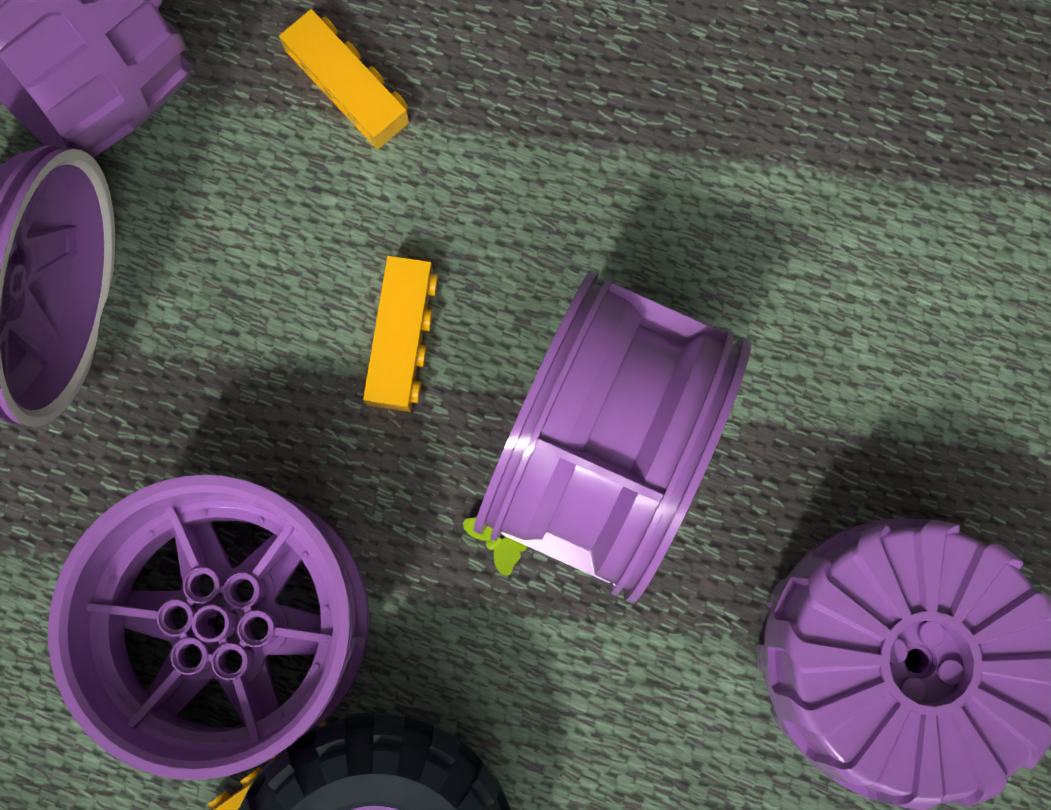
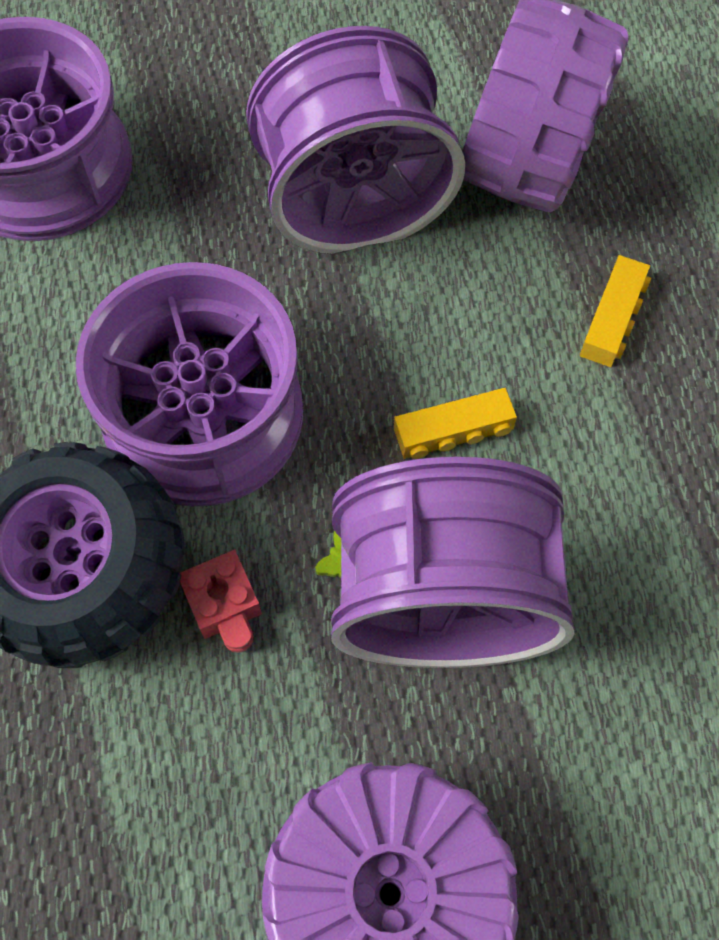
camera: 70 degrees right, 15 degrees down
none -> coral brick [180,549,262,653]

